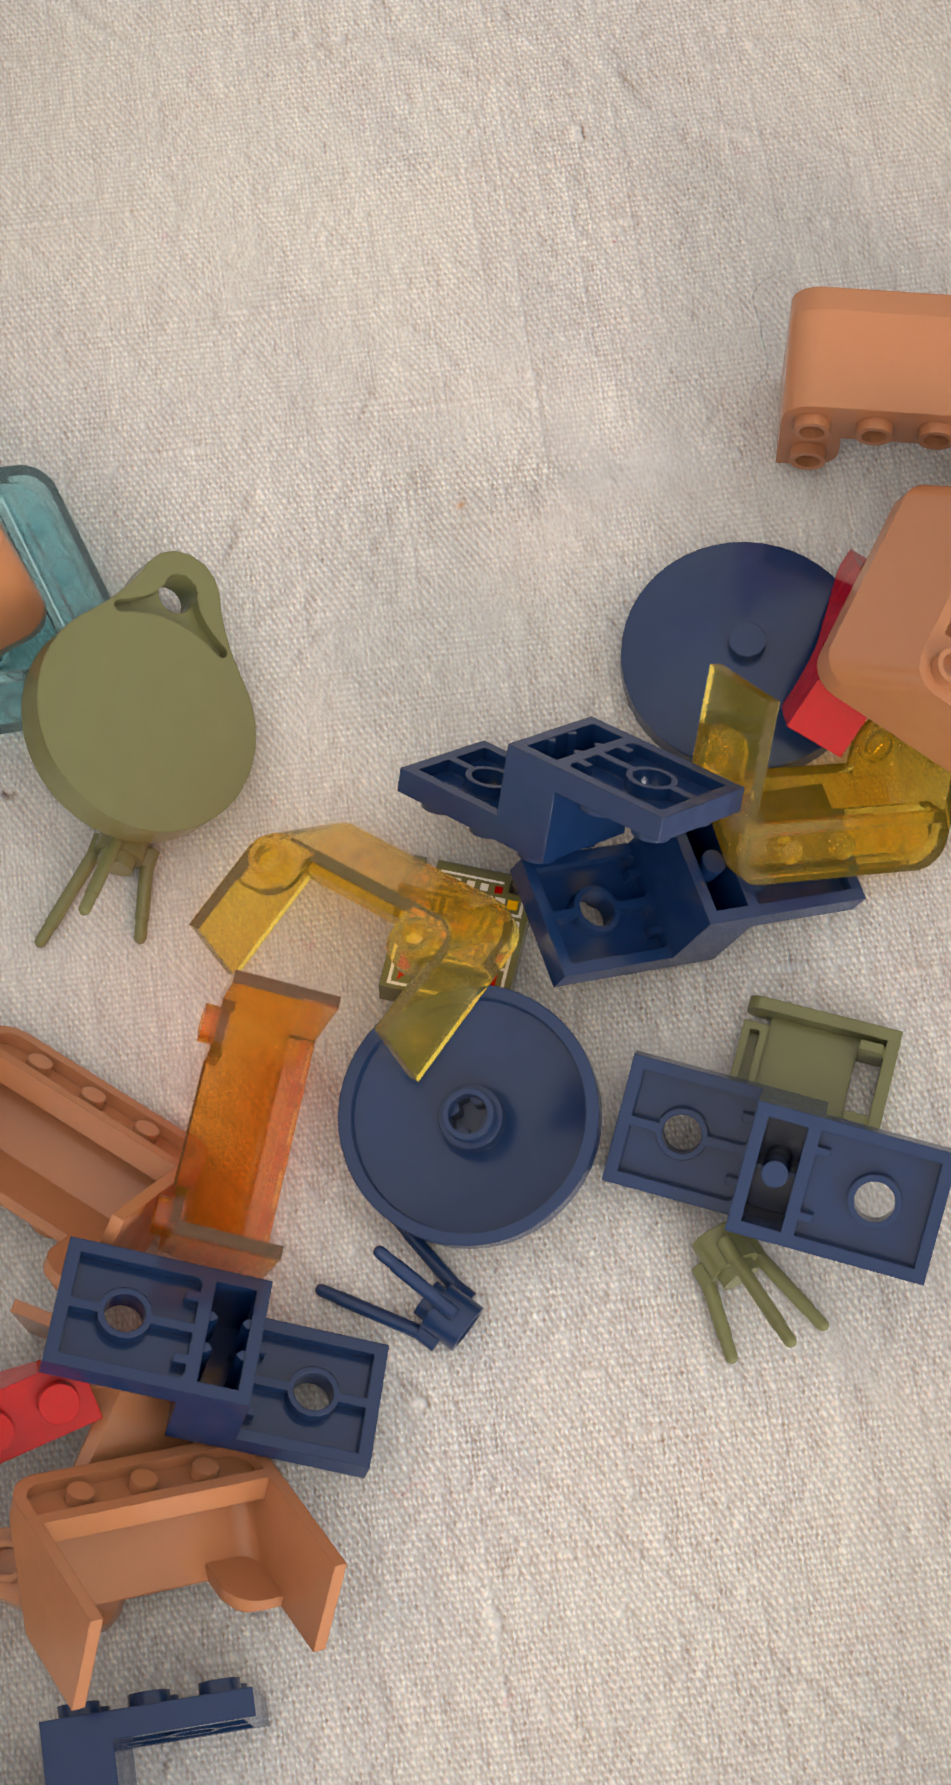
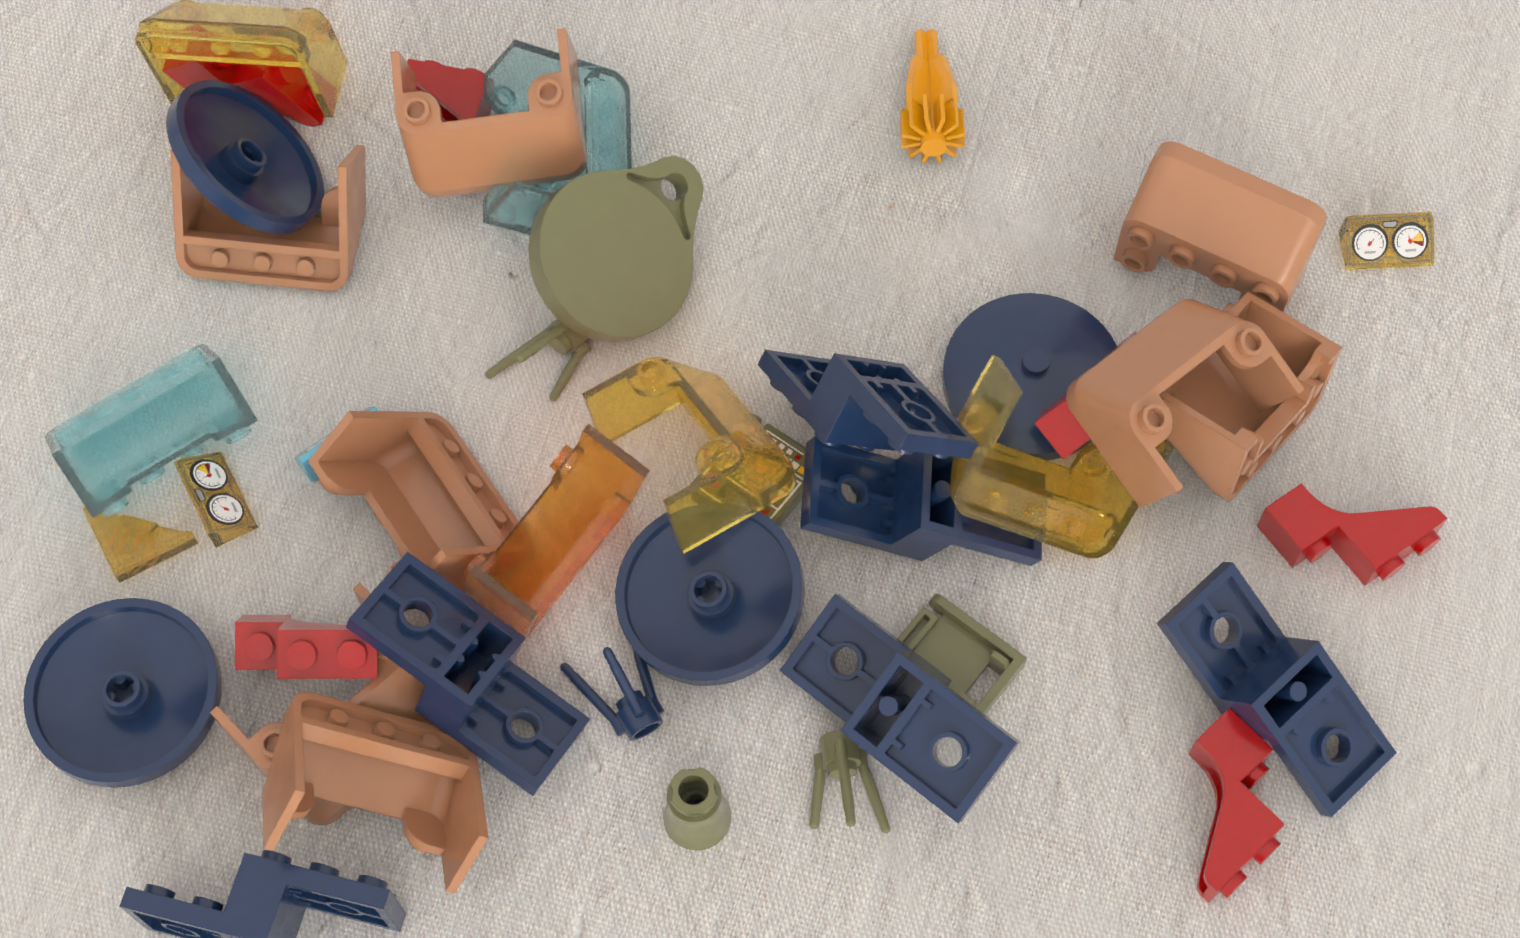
camera: 20 degrees right, 5 degrees down
none -> olive plant [663,767,731,851]
none -> light orange piece [900,28,966,163]

